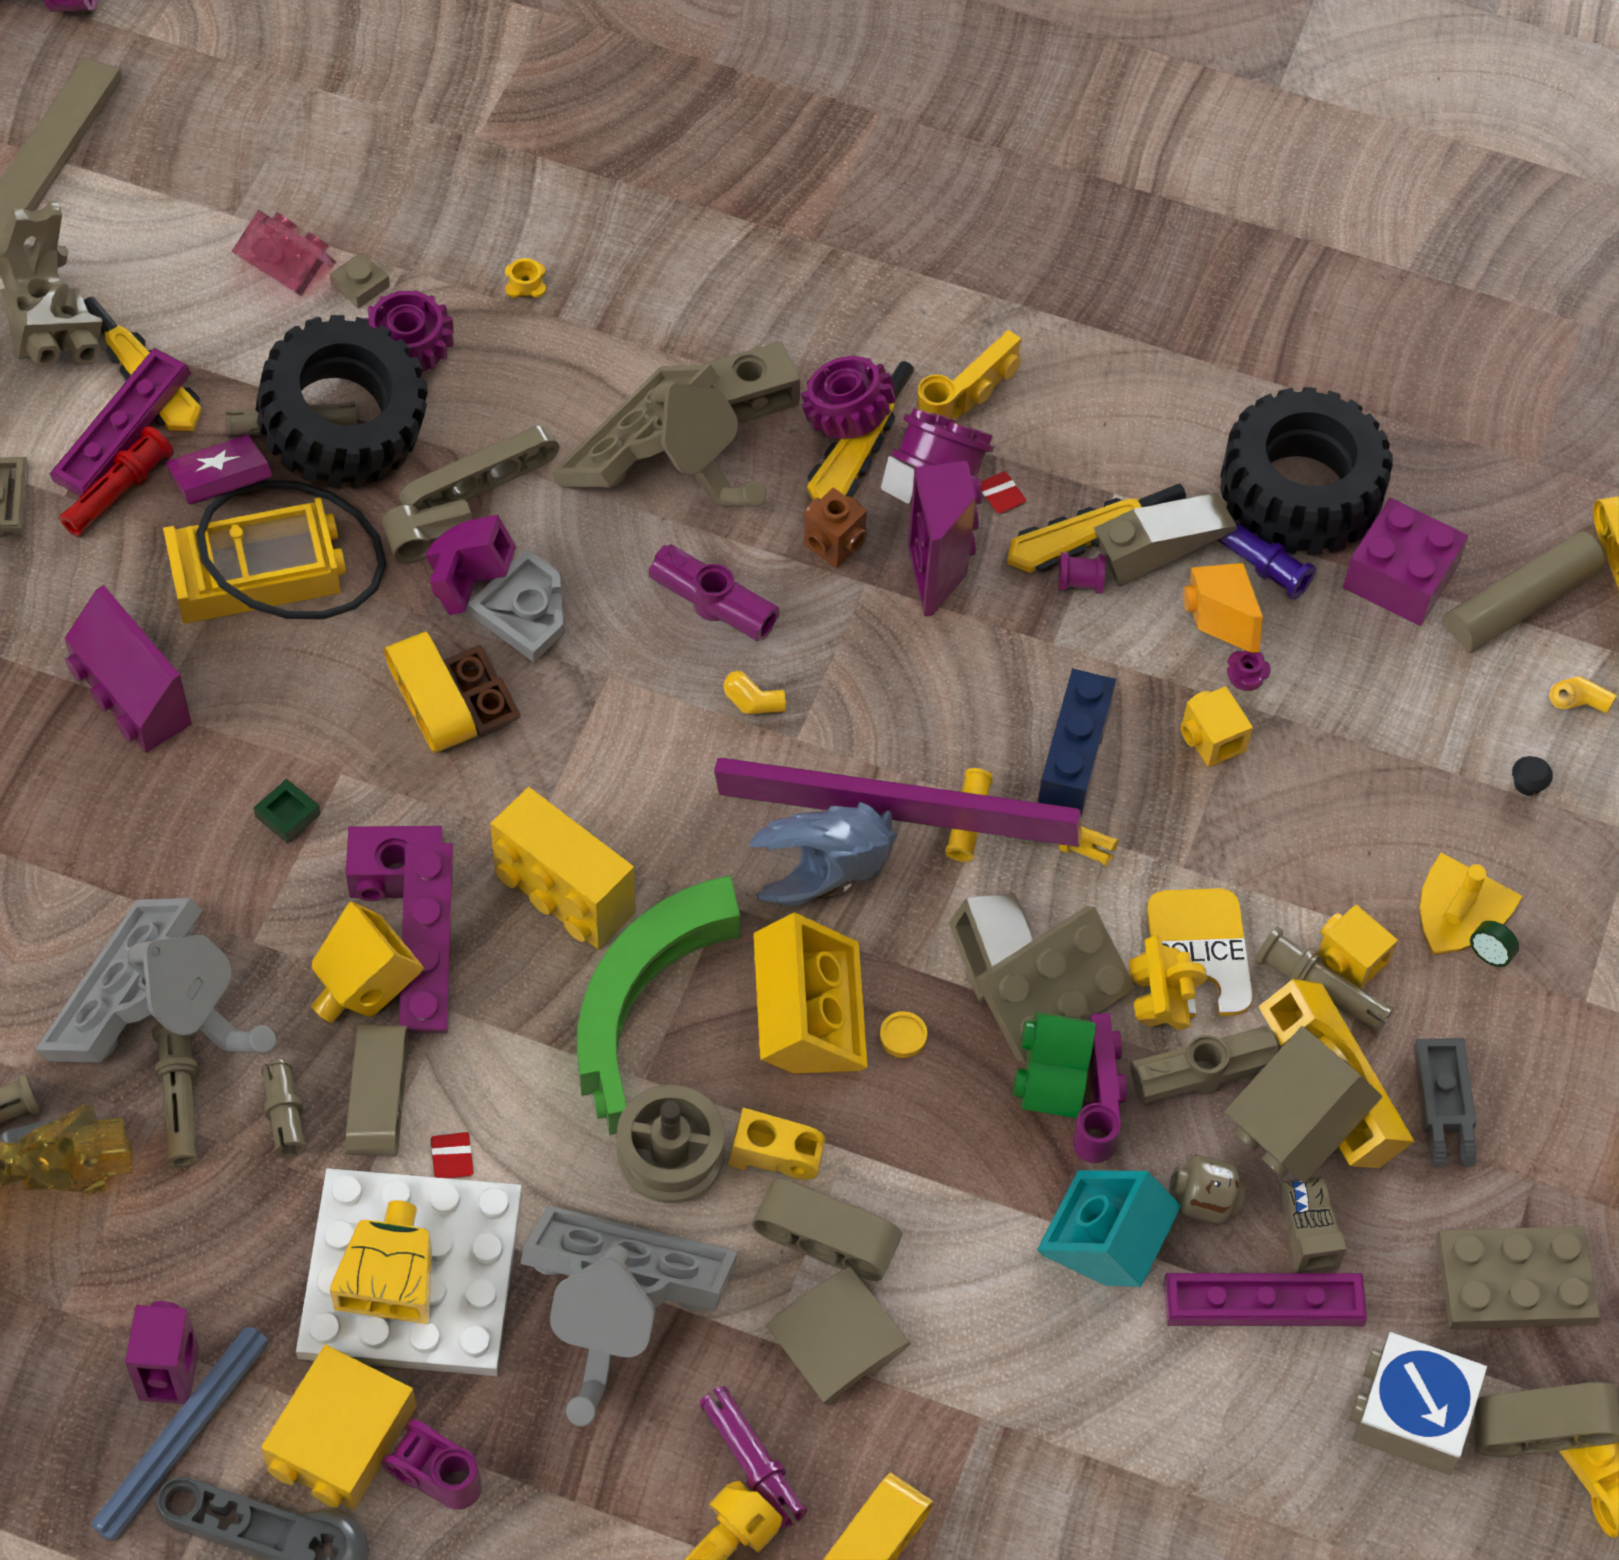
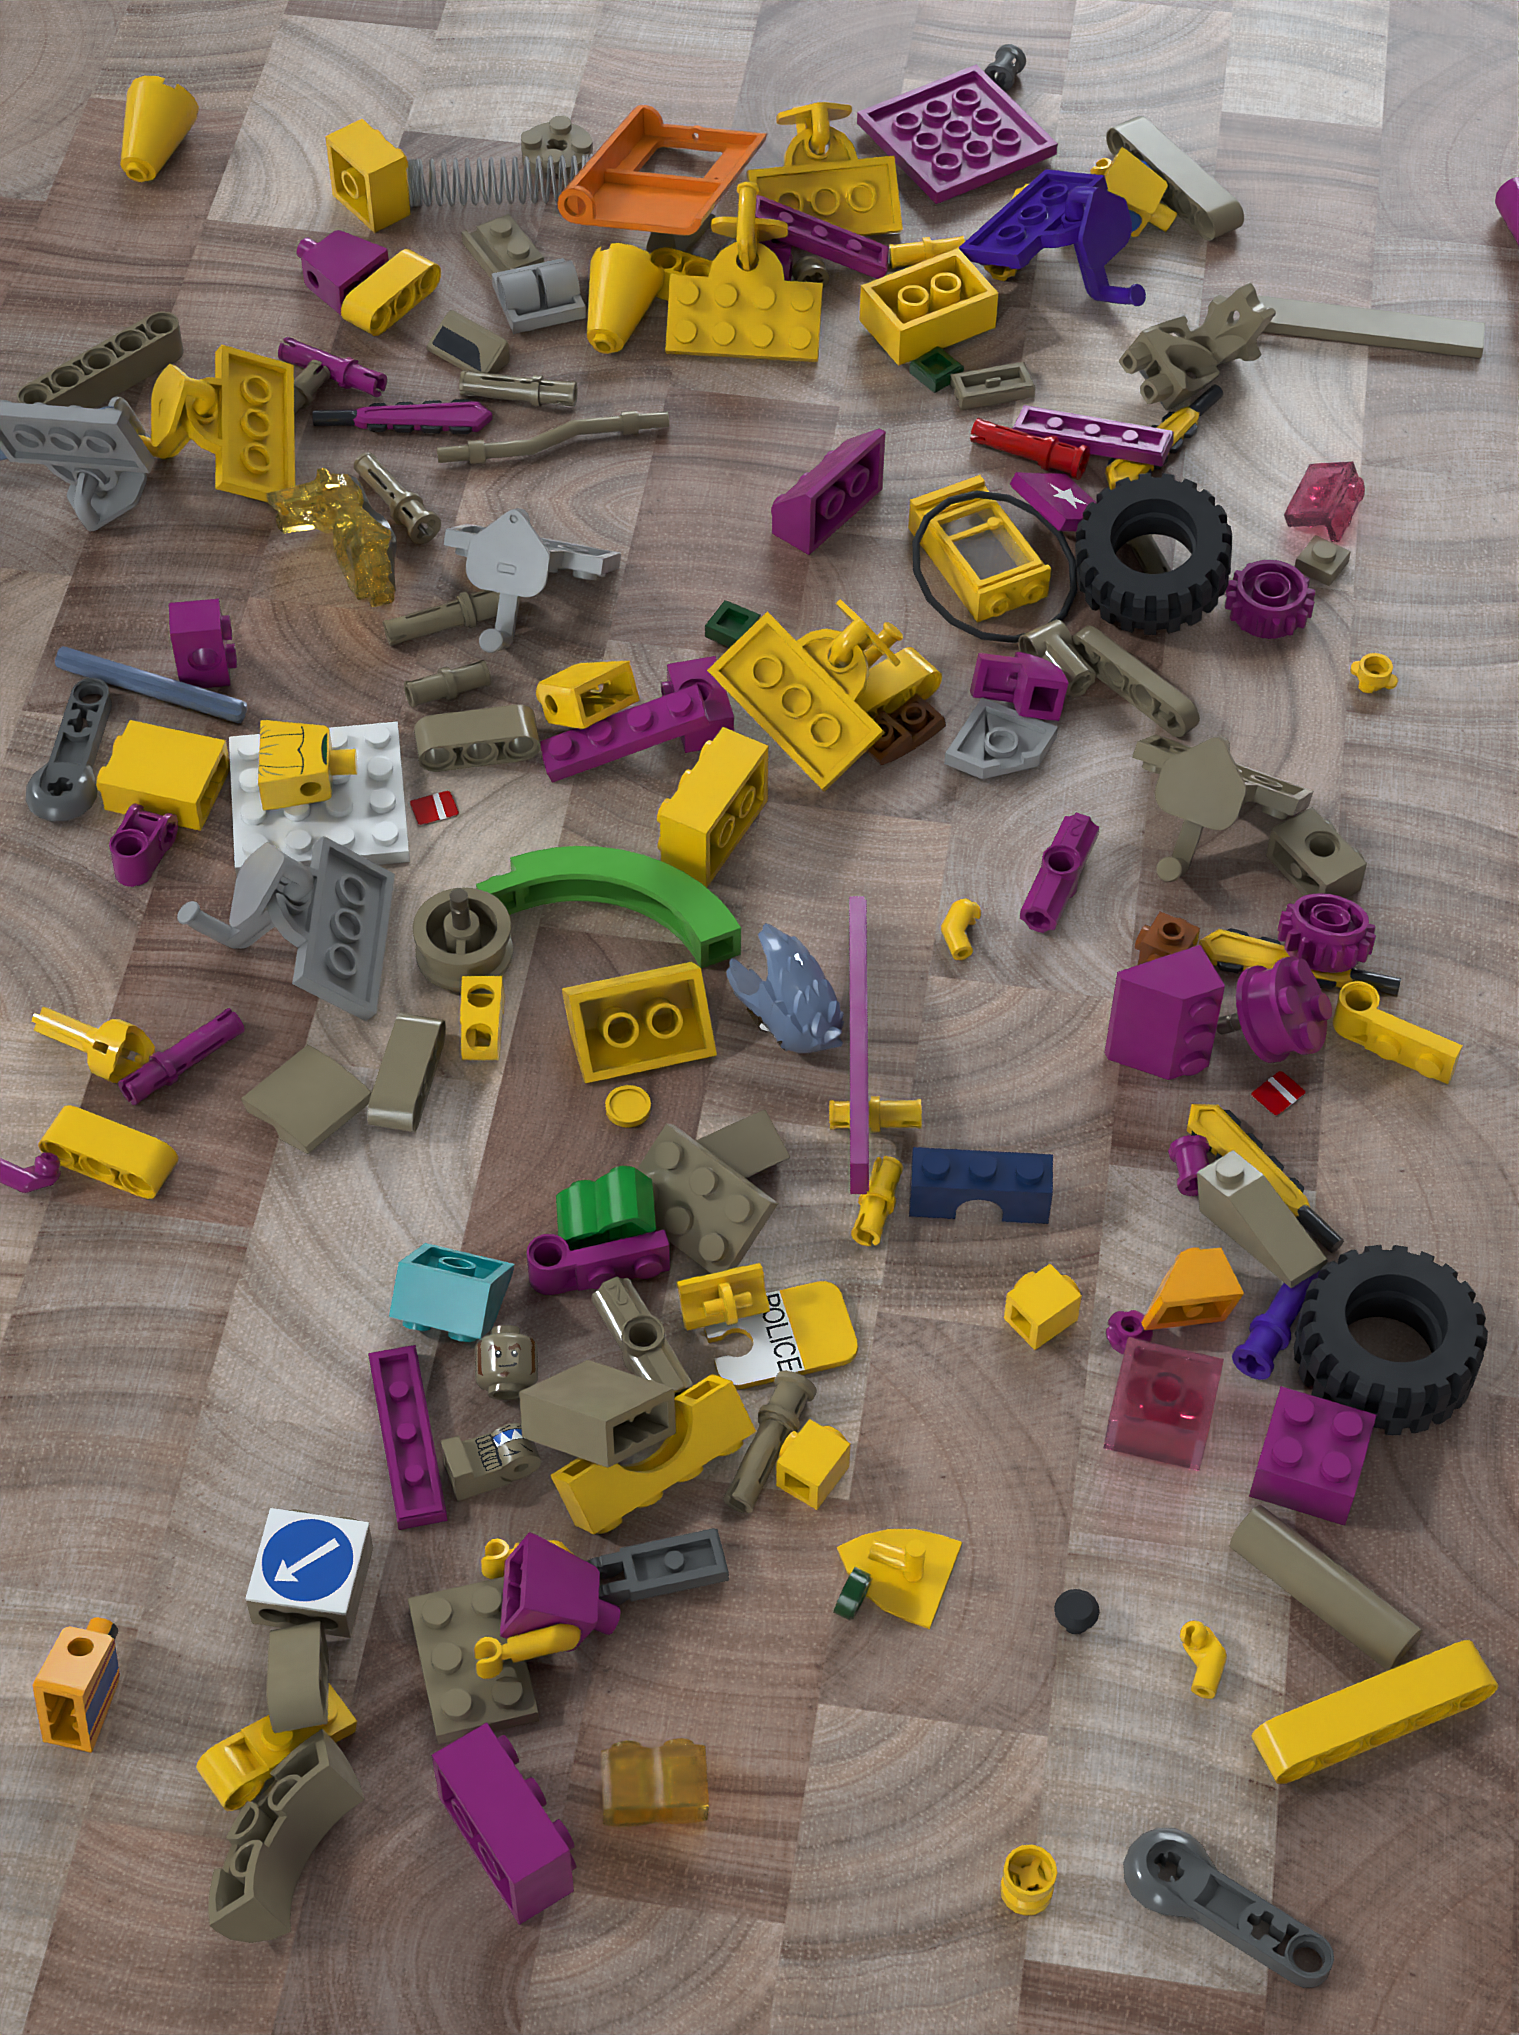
camera: 80 degrees right, 5 degrees down
none -> magenta torso [474,1532,620,1679]
none -> yellow plate [707,599,903,792]
none -> clear pink brick [1103,1337,1224,1471]

